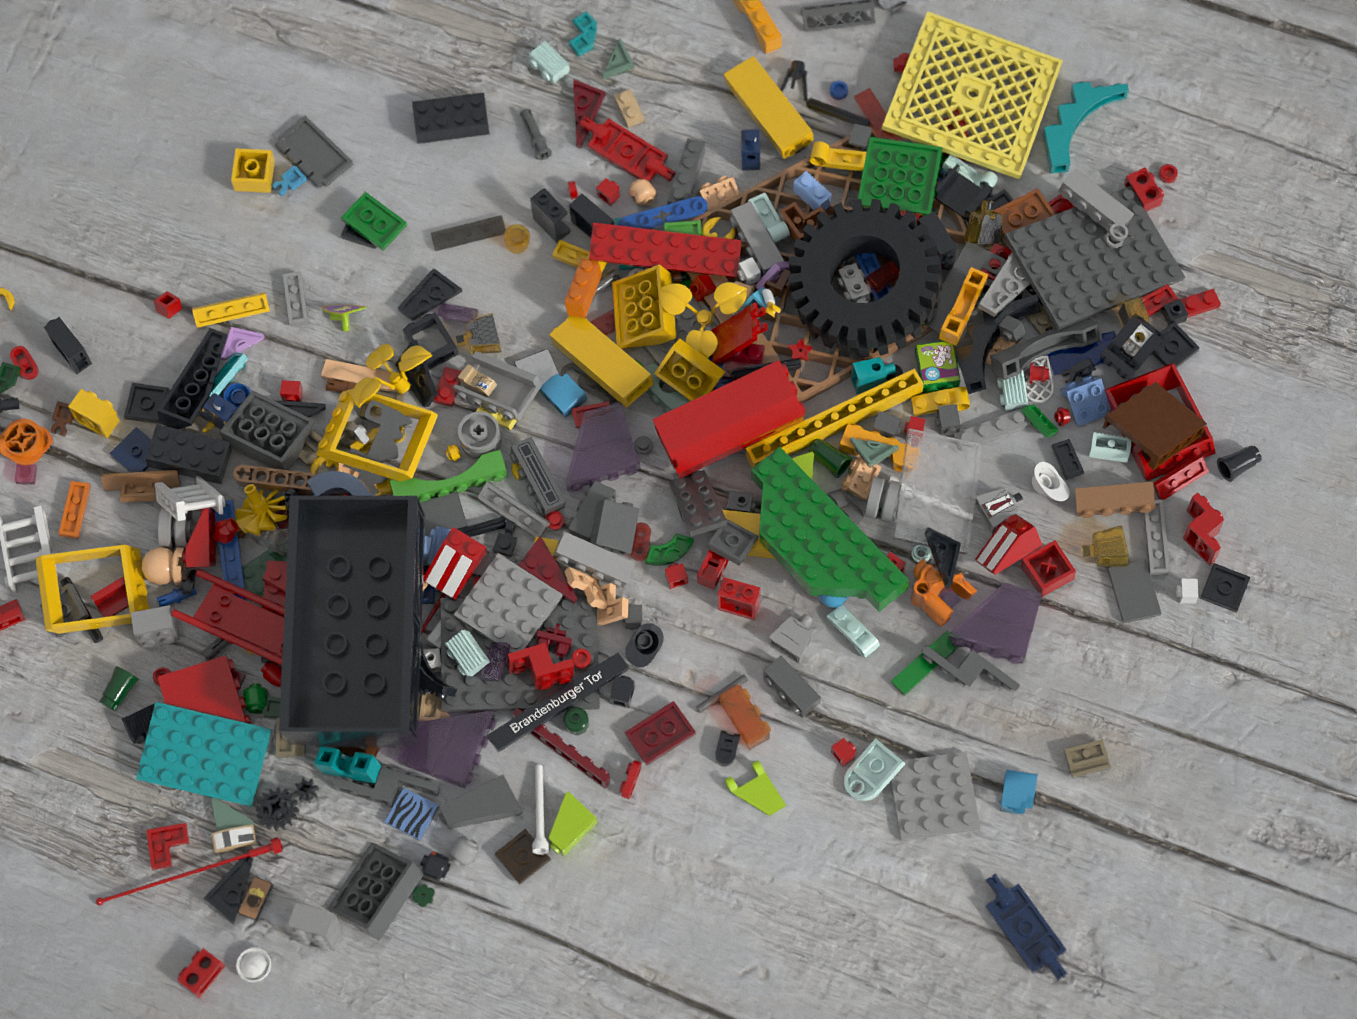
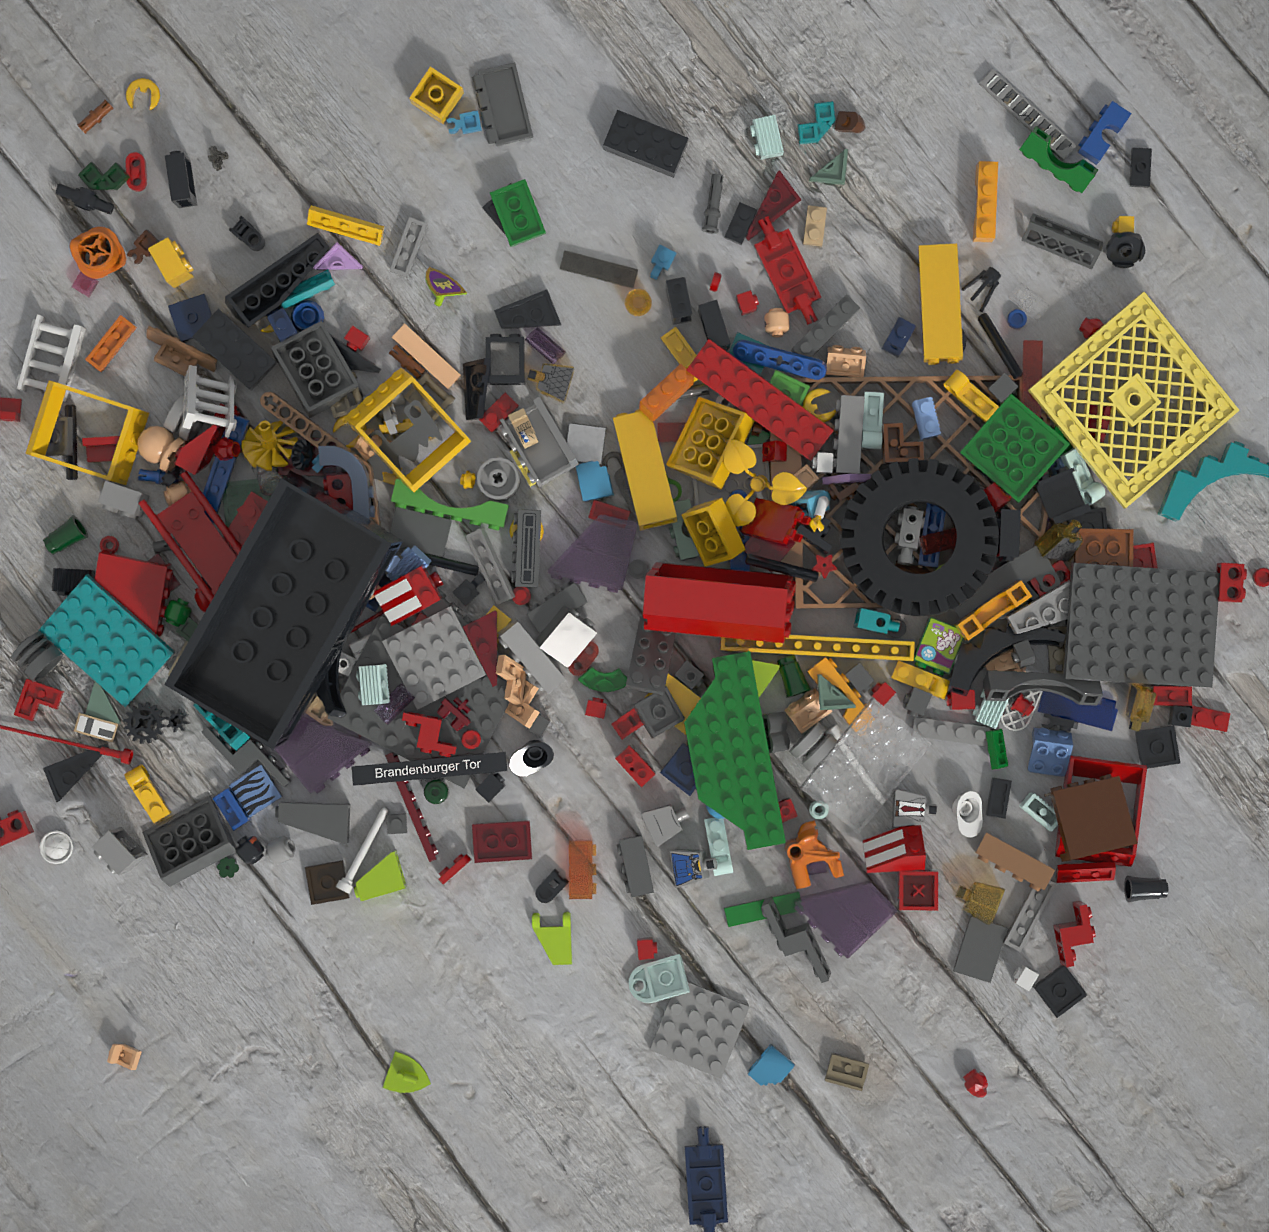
camera: 30 degrees right, 20 degrees up
black tile [124,383,170,424] -> none
red plate [154,291,182,319] -> none
tile [238,876,273,922] -> none
yellow plant [352,344,432,408] -> none
dark grey bar [696,674,748,713] -> none
black wing [924,527,961,588] -> none
red plate [1054,407,1070,426] -> none
light grey hinge [1058,169,1134,248] -> none
black brick [1100,313,1165,380] -> none
none -> dark grey wheel [11,631,64,682]
none -> yellow plate [124,764,171,823]
none -> light nougat head [163,481,191,506]
none -> clear smoke plant [208,146,229,171]
none -> blue hinge [213,788,252,831]
none -> black piece [228,216,265,251]
none -> lime shield [383,1051,431,1093]
none -> dark grey plate [387,814,407,834]
none -> dark azure plate [650,245,677,280]
none -> dark blue plate [660,743,696,796]
none -> torso [670,849,717,888]
none -> black plate [724,202,757,246]
none -> black bracket [796,517,833,555]
none -> reddish brown plate [834,111,866,133]
none -> red brick [946,690,975,710]
none -> red rock [963,1069,988,1098]

